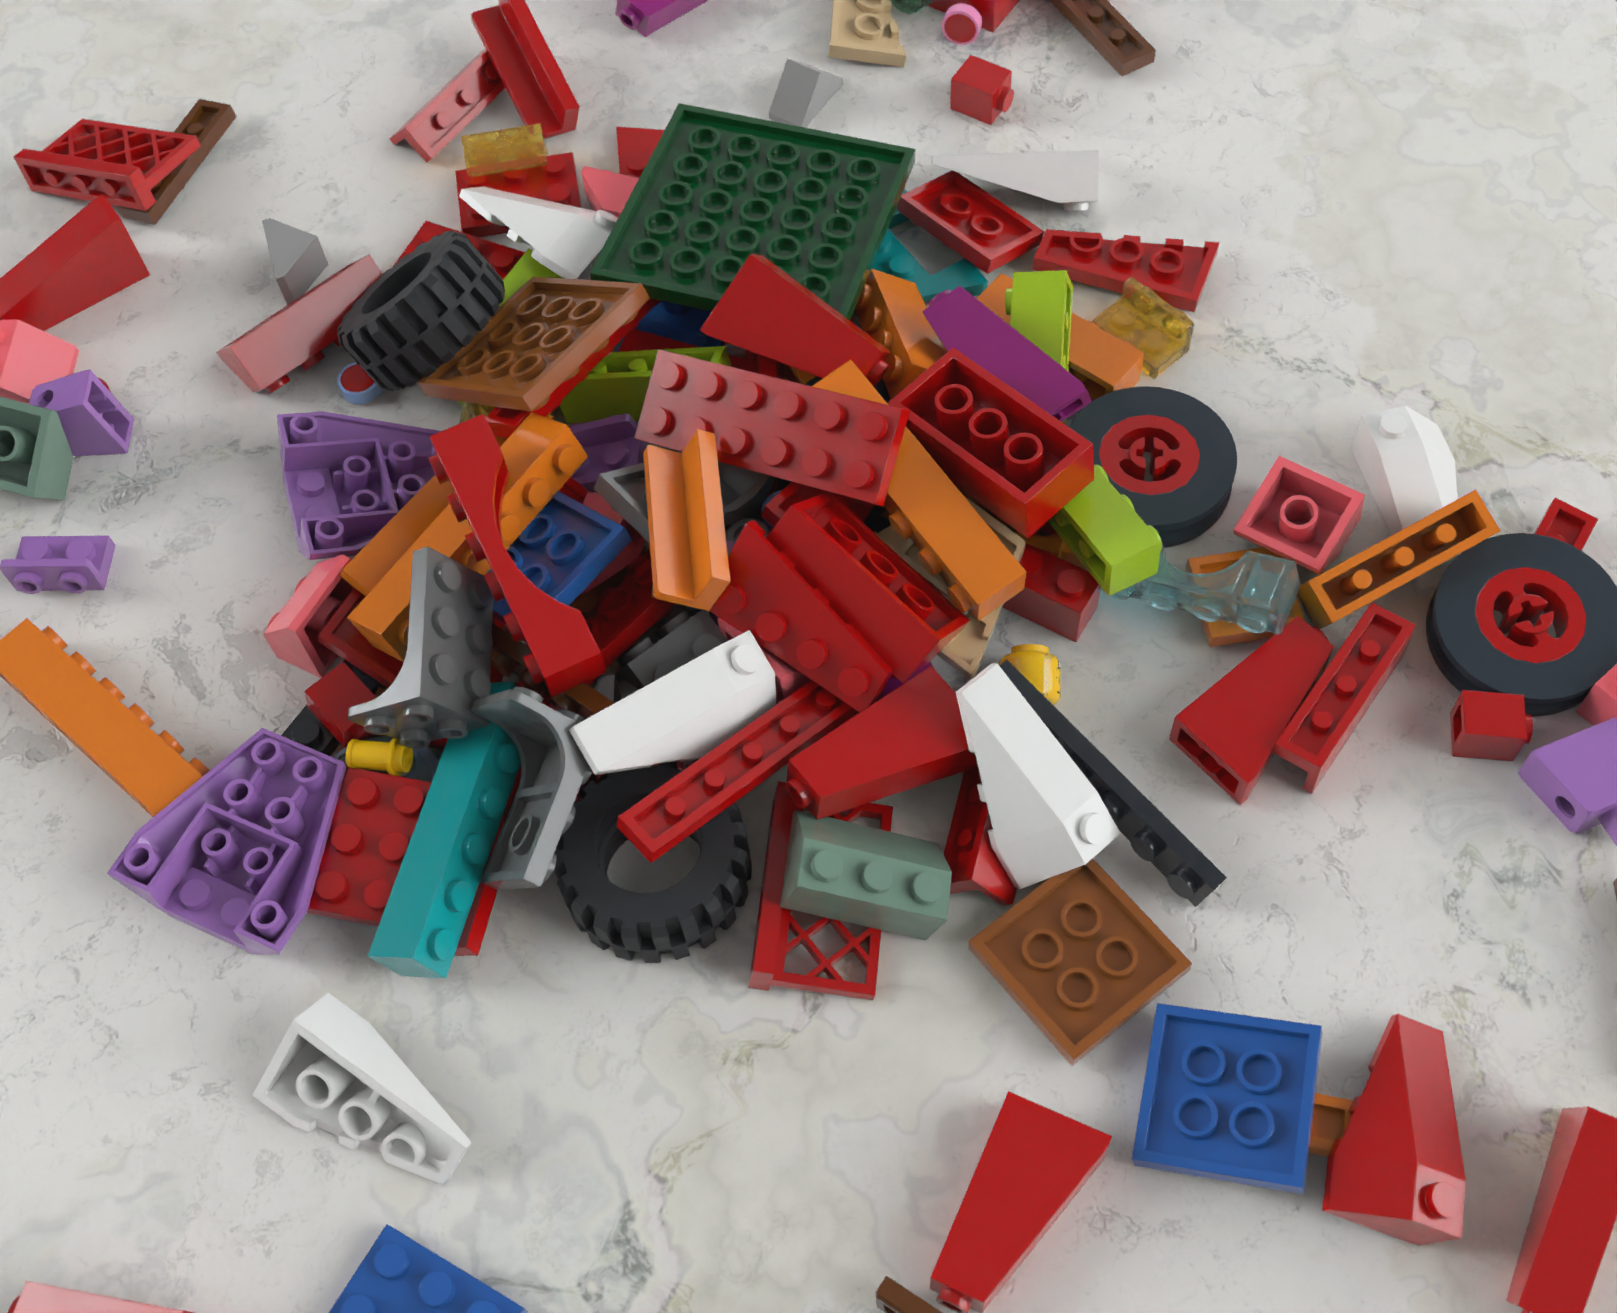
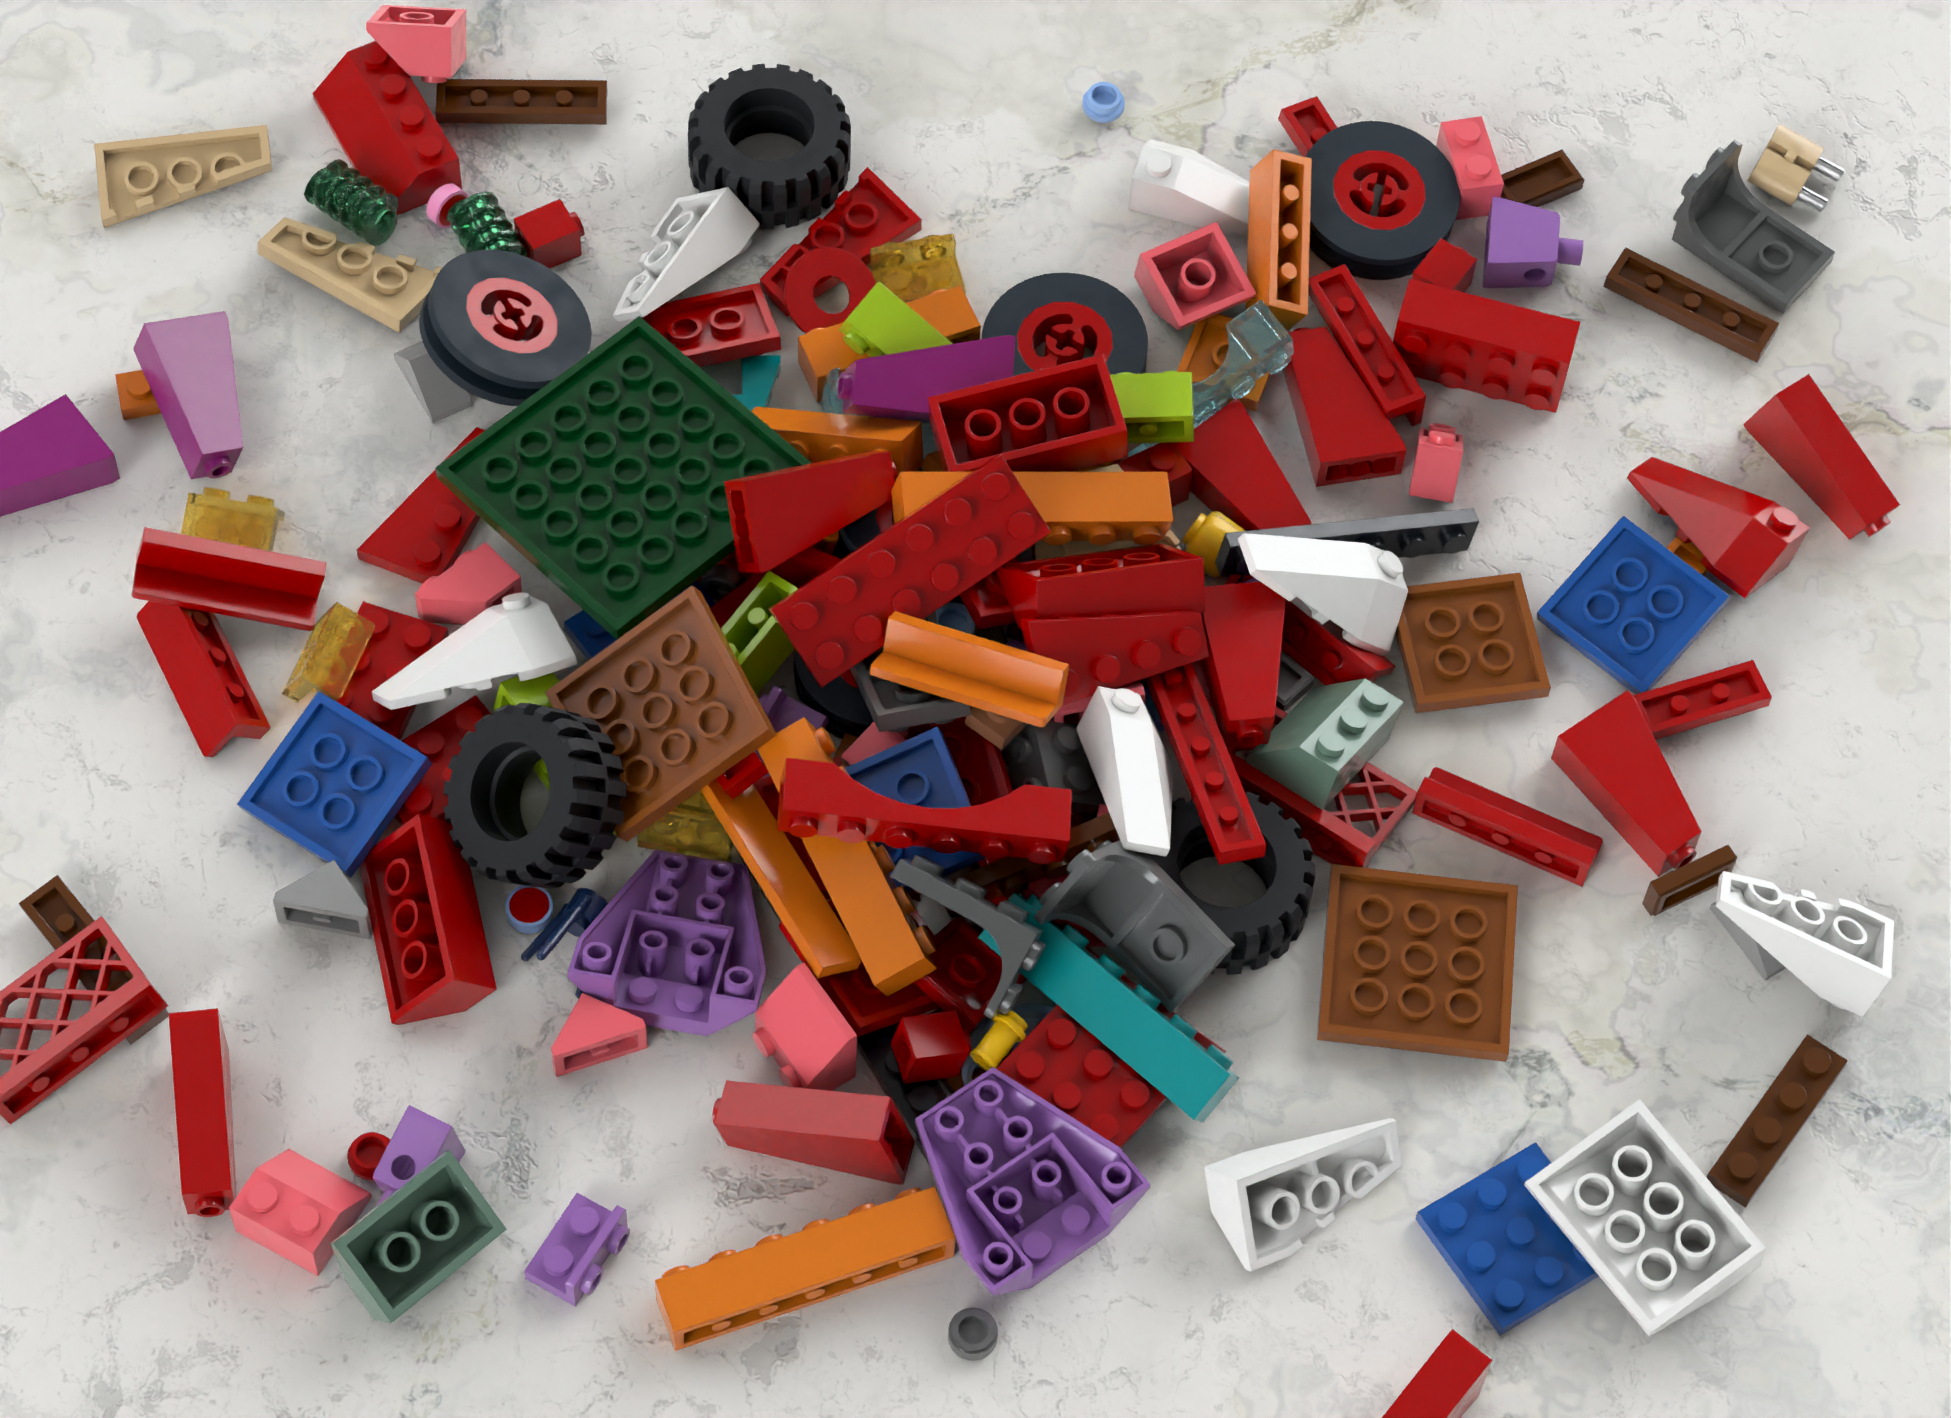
camera: 70 degrees left, 0 degrees up
none -> clear yellow bracket [181,487,285,552]
none -> blue plate [237,691,432,878]
none -> black wheel [419,250,592,406]
none -> clear green piece [446,191,527,257]
none -> dark blue plant [521,888,608,999]
none -> coral slope [551,993,648,1077]
none -> black tyre [688,64,851,230]
none -> slope [712,1080,915,1185]
none -> red gear [783,247,876,334]
none -> flat silver tile [948,1308,998,1361]
none -> light blue plate [1082,82,1125,123]
none -> red slope [1174,398,1312,531]
none -> flat silver tile [1276,650,1315,711]
none -> dark orange plate [1317,864,1518,1062]
none -> red brick [1393,279,1581,413]
none -> coral slope [1409,423,1463,503]
none -> red panel [1412,767,1603,887]
none -> red plate [1633,660,1772,740]

